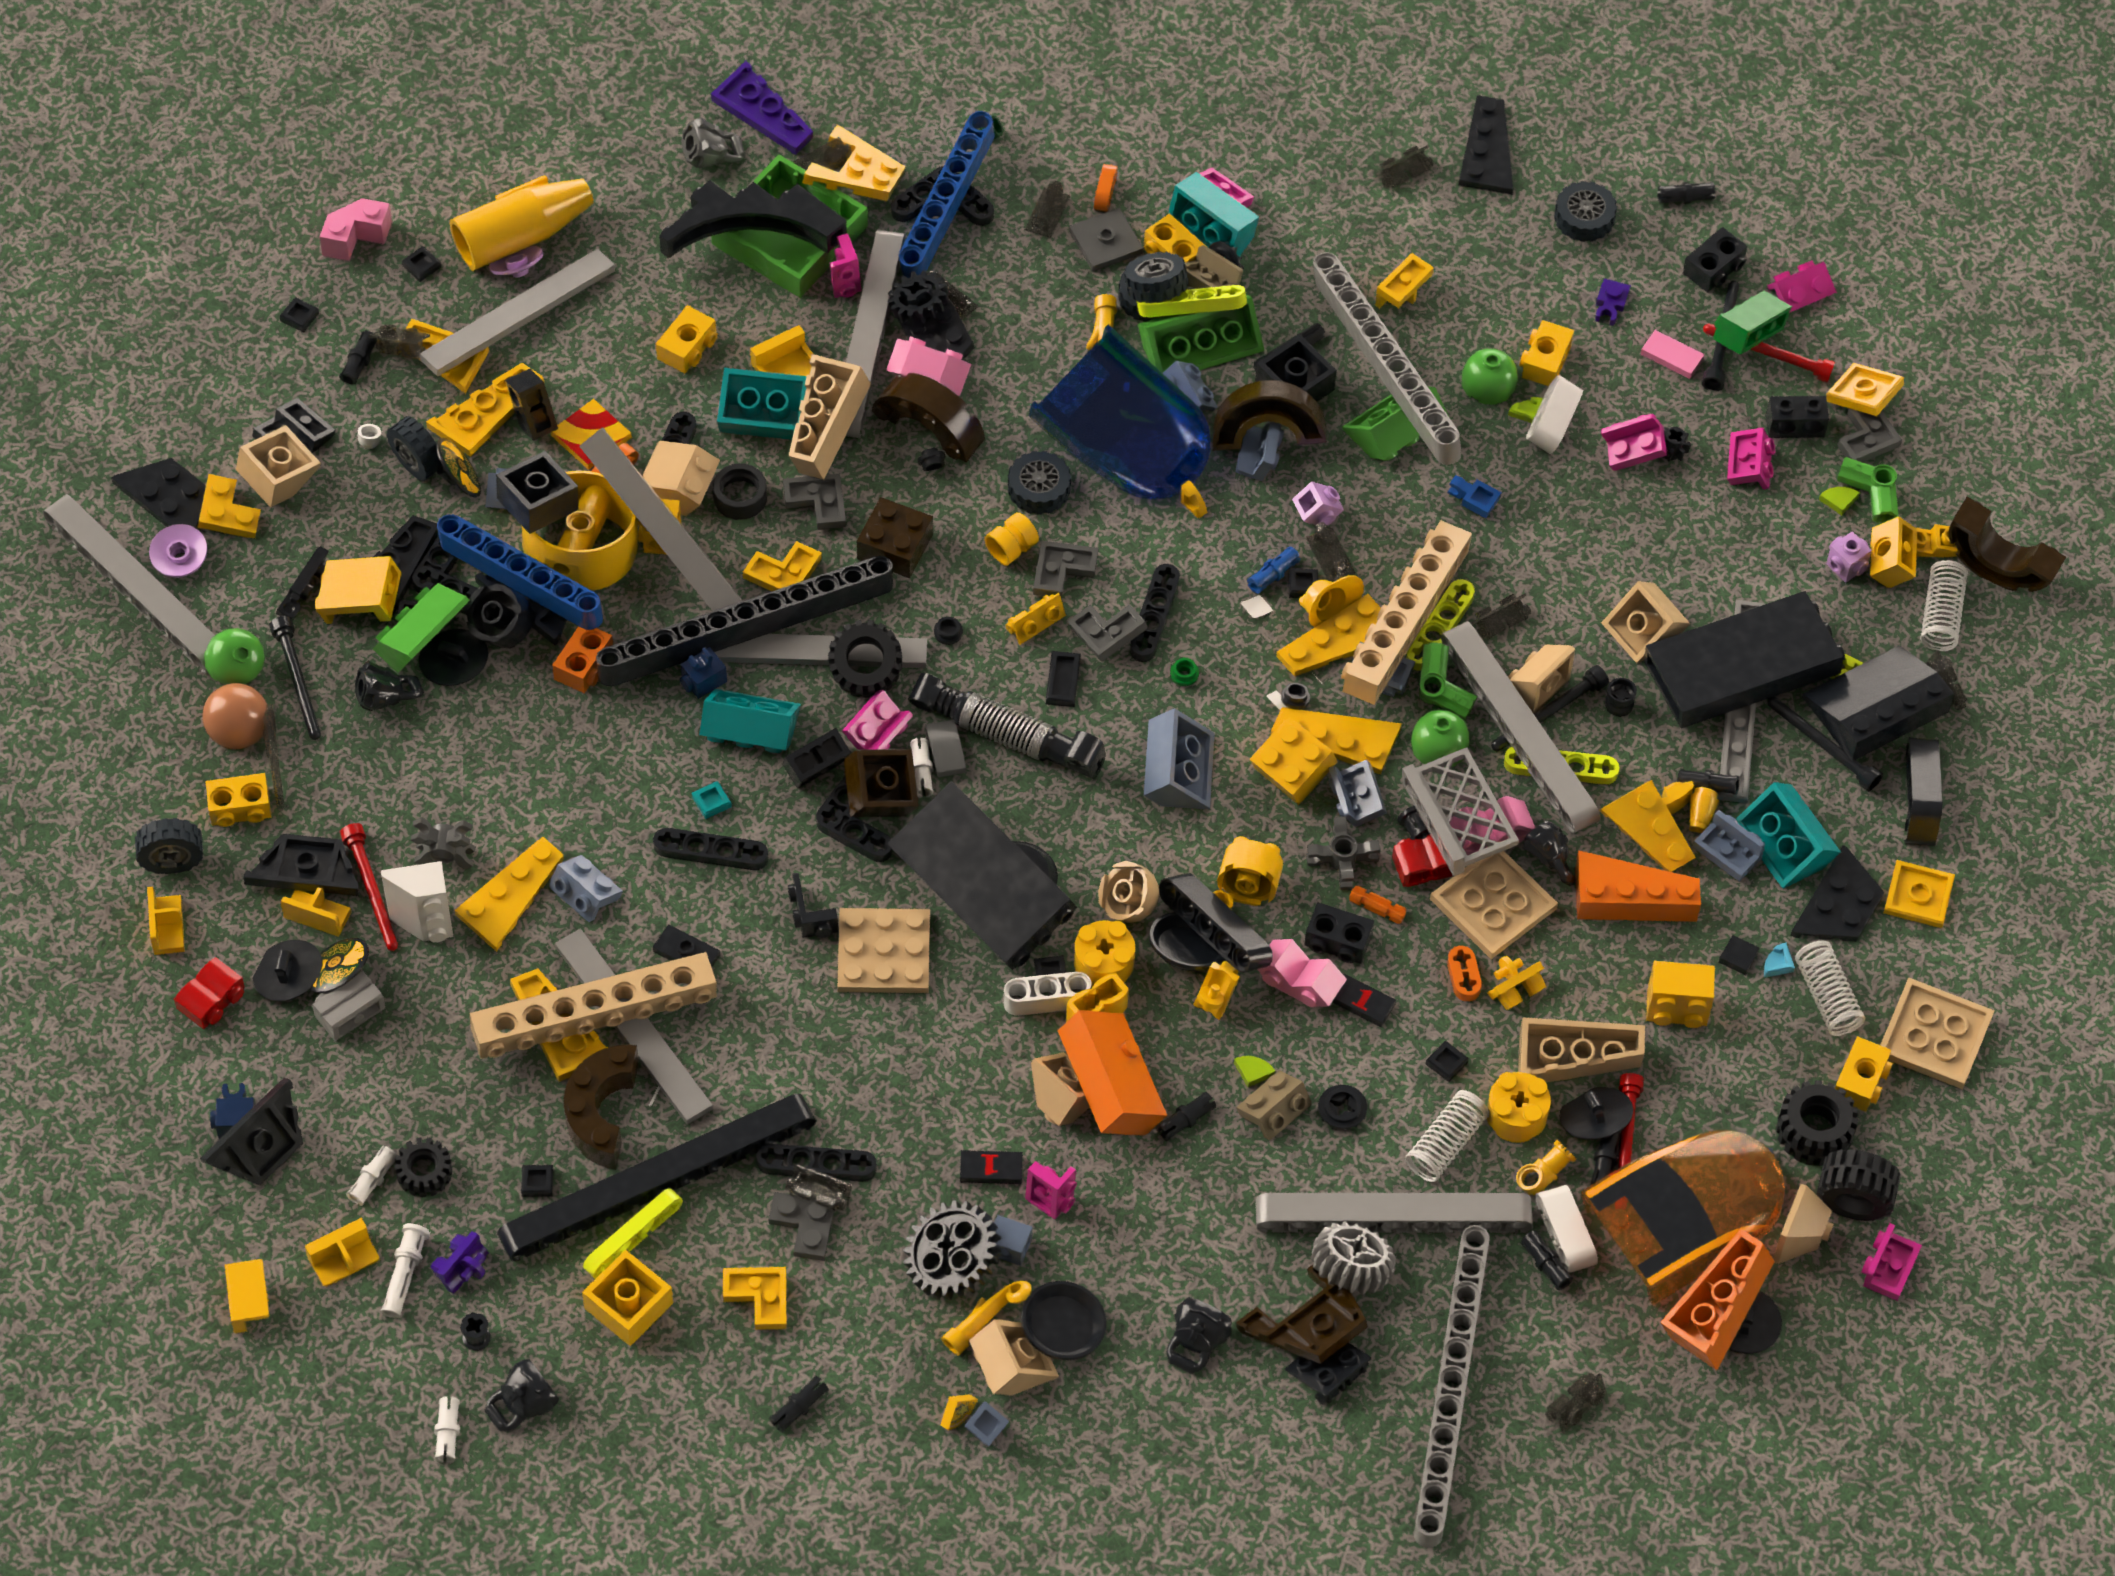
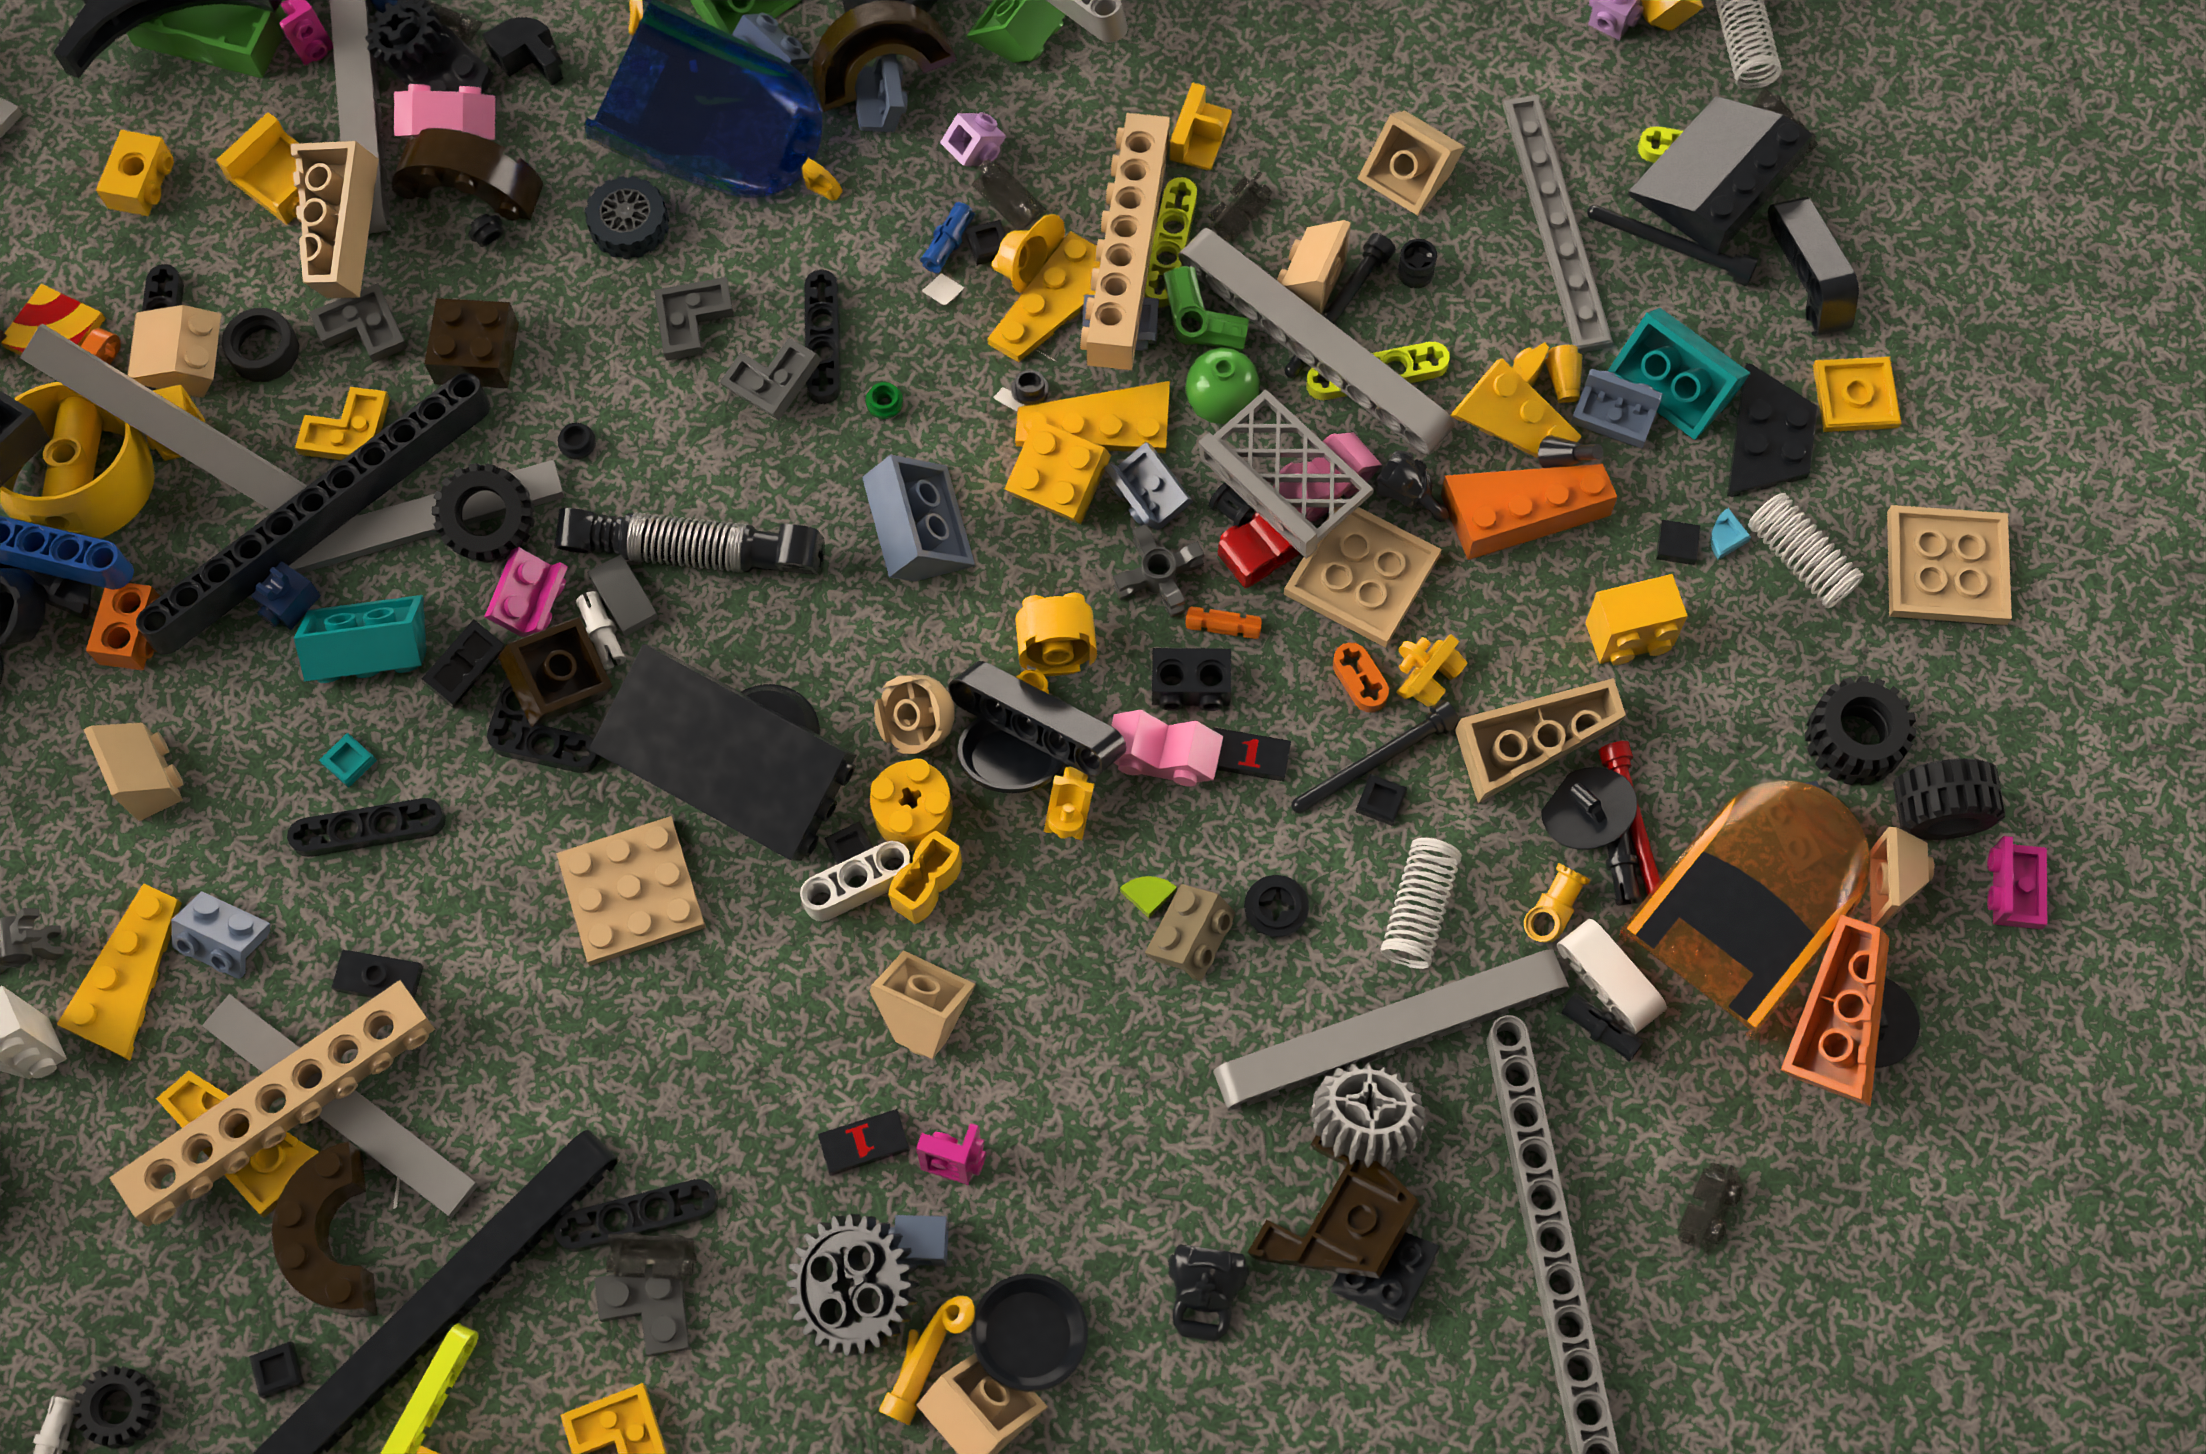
camera: 15 degrees left, 10 degrees up
teal slope [717,368,807,440] -> none
black bracket [788,873,838,938] -> none
yellow wheel [984,512,1039,566] -> none
yellow hinge [1005,593,1066,645] -> none
black tile [1045,651,1081,707] -> none
orange brick [1058,1010,1168,1136] -> none
black pin [1156,1092,1216,1141] -> none
blue plate [1447,475,1502,518] -> none
yellow brick [1487,1072,1551,1143] -> none
black brick [1644,591,1845,729] -> none
black pin [1677,769,1740,795] -> none
yellow brick [1835,1036,1893,1112] -> none
none -> tan slope [84,722,183,821]
none -> black brick [482,17,564,86]
none -> yellow panel [1170,82,1232,171]
none -> black piece [1291,699,1460,813]
none -> black cone [1538,435,1603,468]

